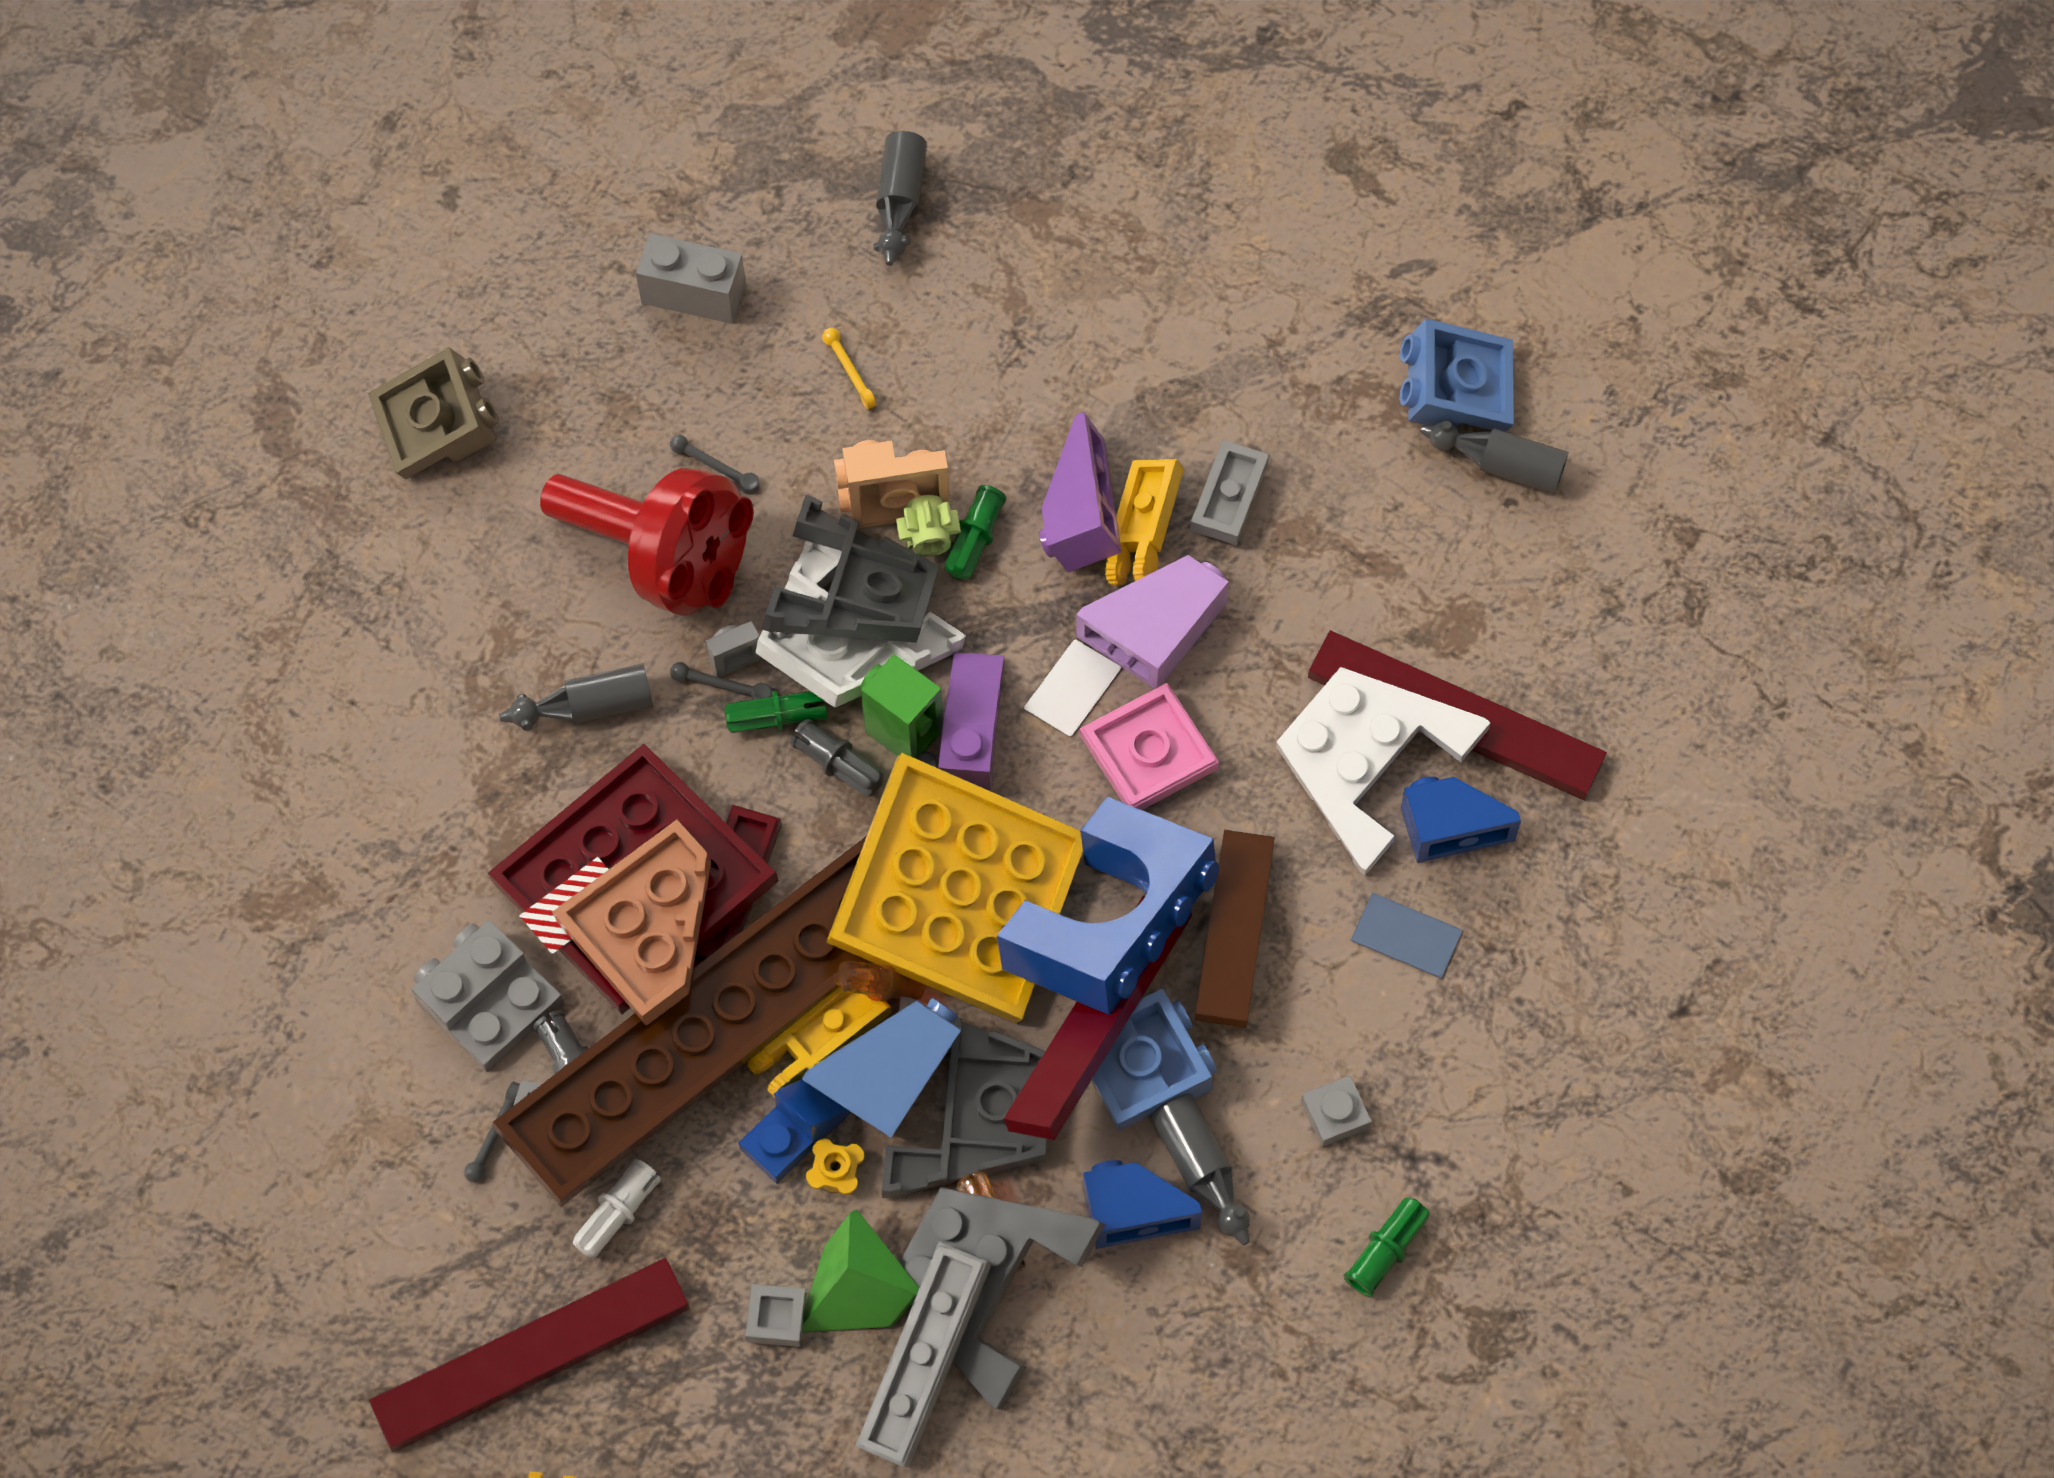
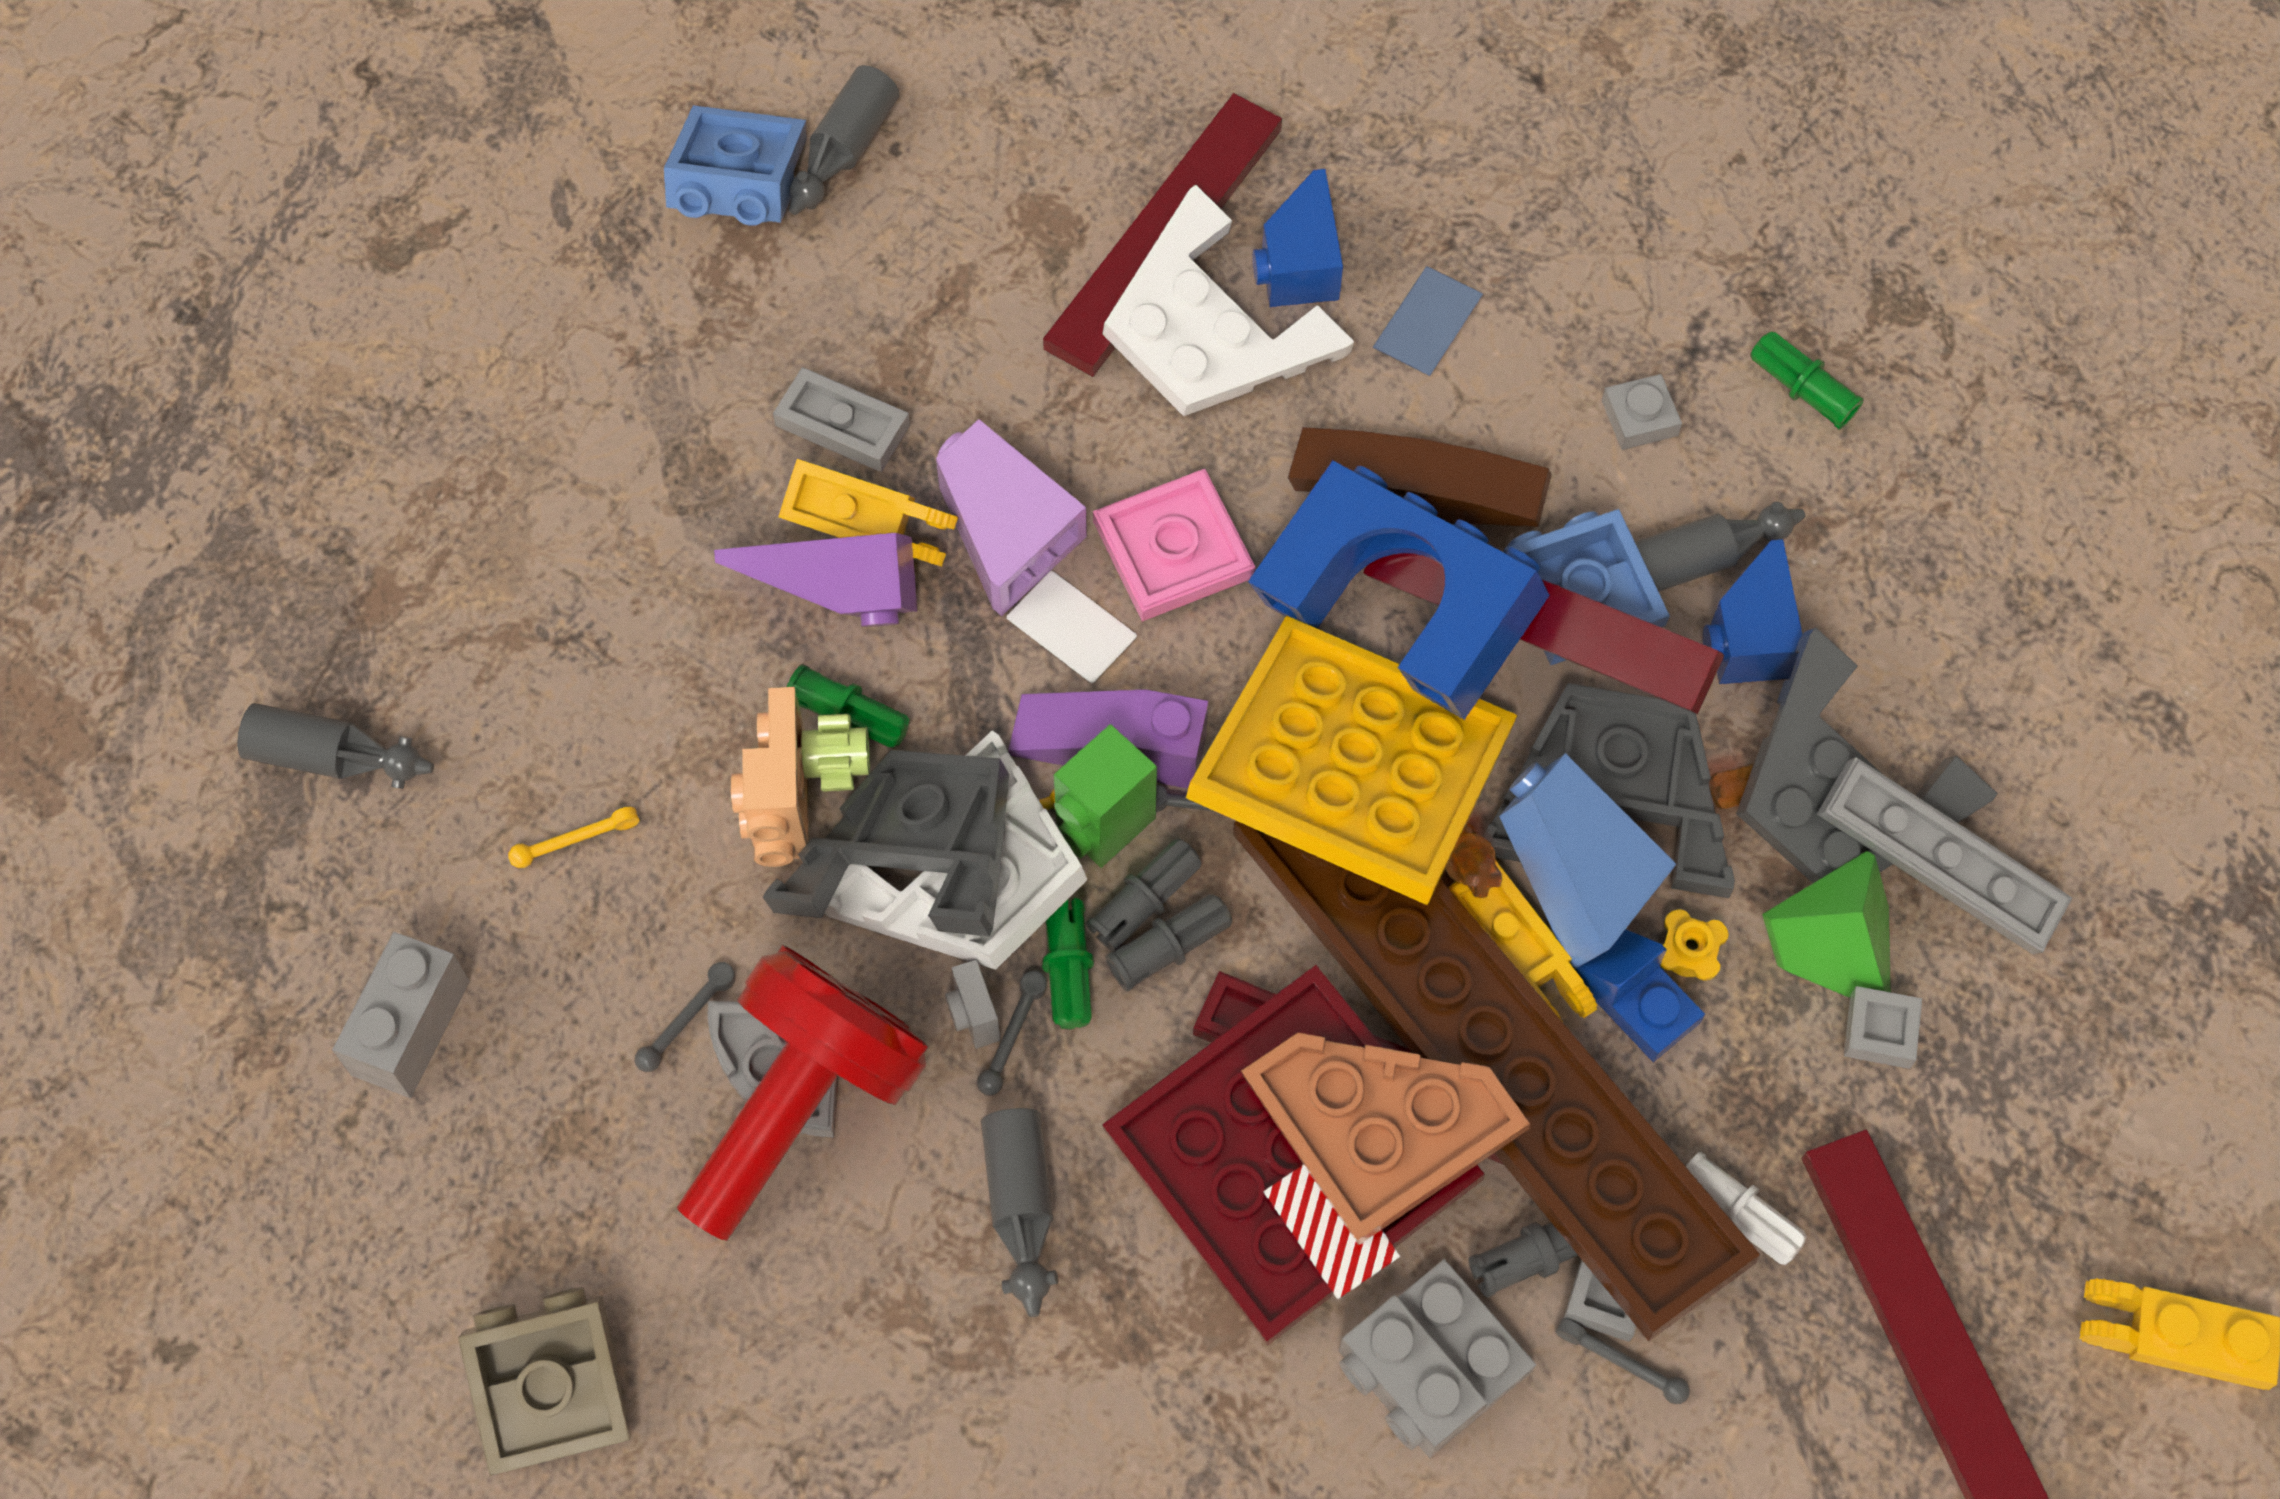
camera: 85 degrees left, 0 degrees up
none -> dark grey axle [1105,895,1233,992]

